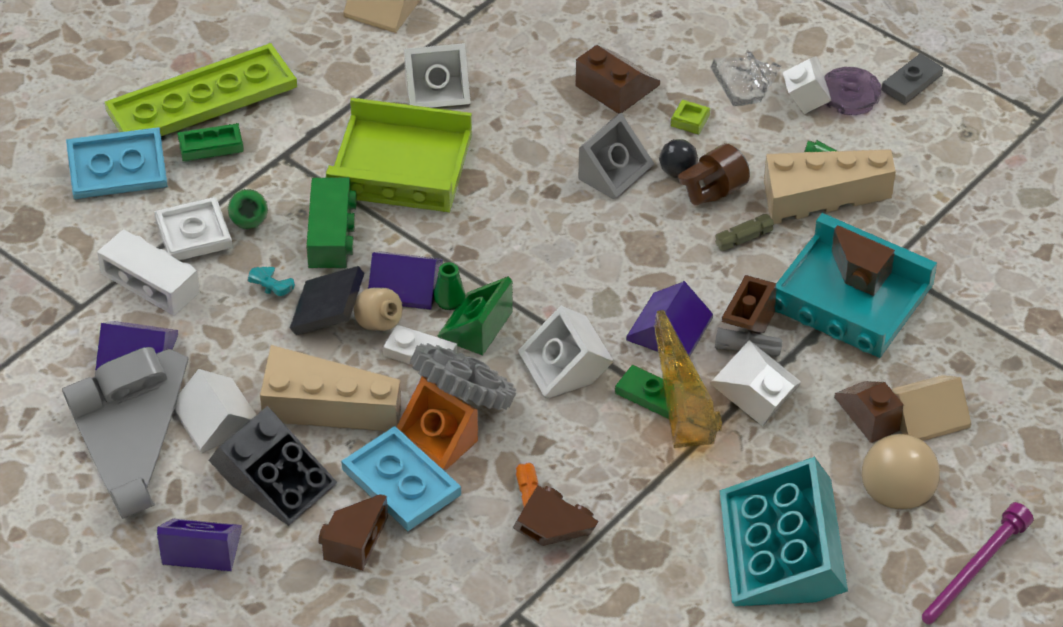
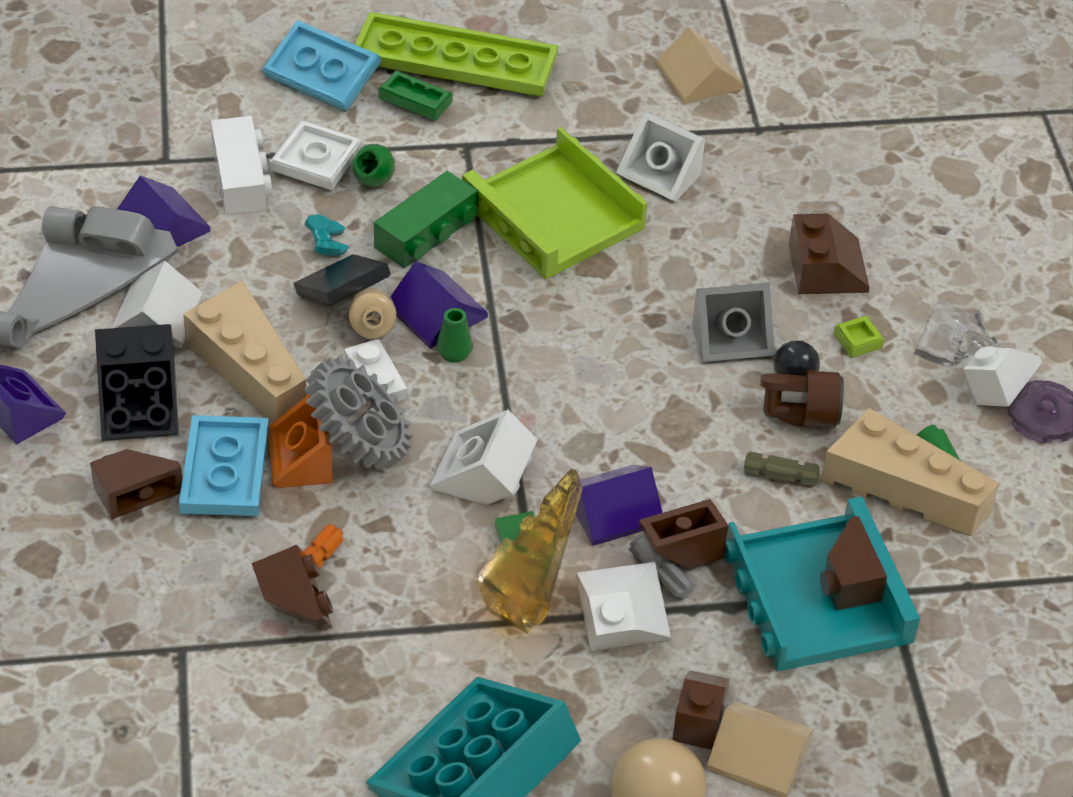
camera: 40 degrees right, 0 degrees up
green slope [437,276,513,356] -> none

